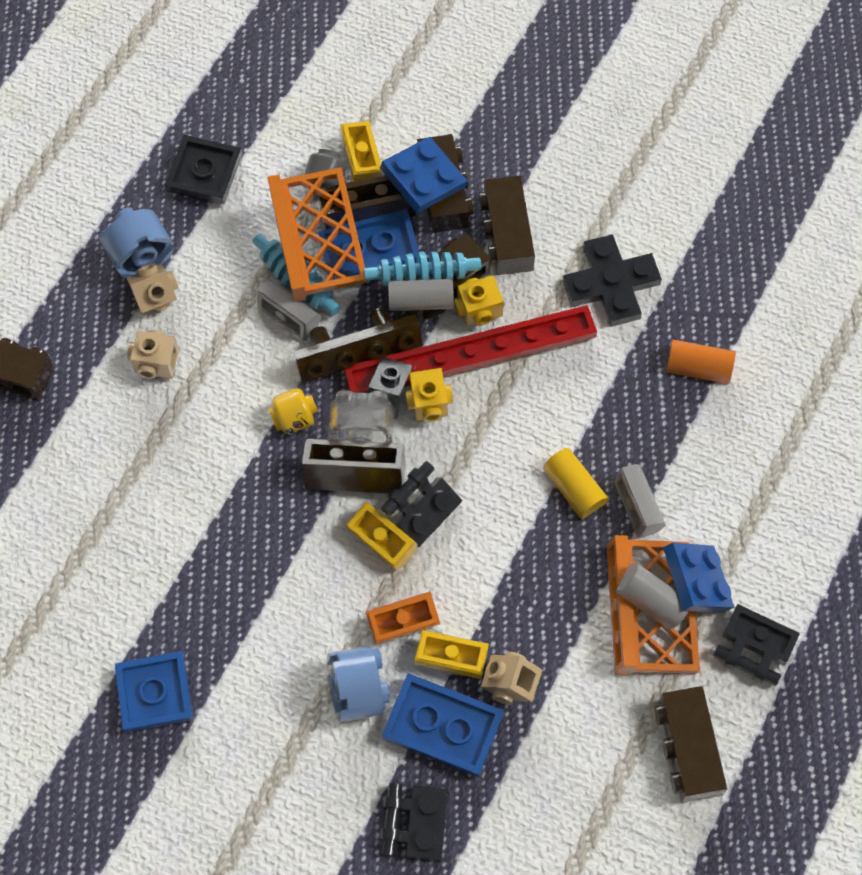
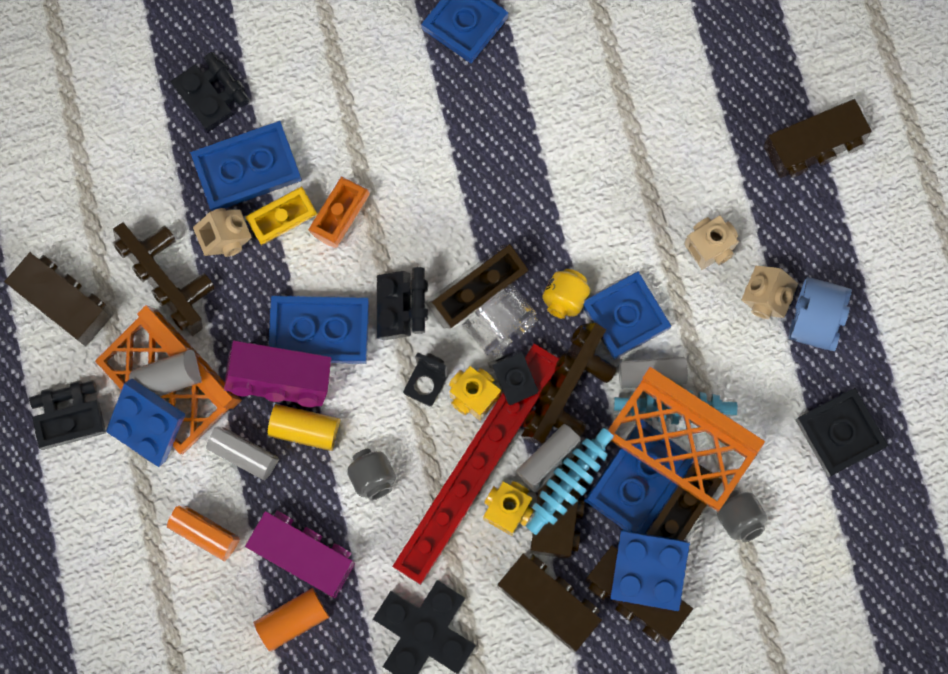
camera: 140 degrees right, 10 degrees up
medium blue brick [327,646,389,722] -> none
yellow brick [339,121,383,182] -> none
yellow brick [345,501,417,570] -> none
none -> dark brown plate [113,222,214,336]
none -> orange brick [167,506,240,561]
none -> magenta brick [224,341,331,407]
none -> magenta brick [244,511,355,599]
none -> blue plate [268,296,369,364]
none -> dark grey head [347,449,396,501]
none -> black bracket [403,352,448,407]
none -> blue plate [583,271,671,360]

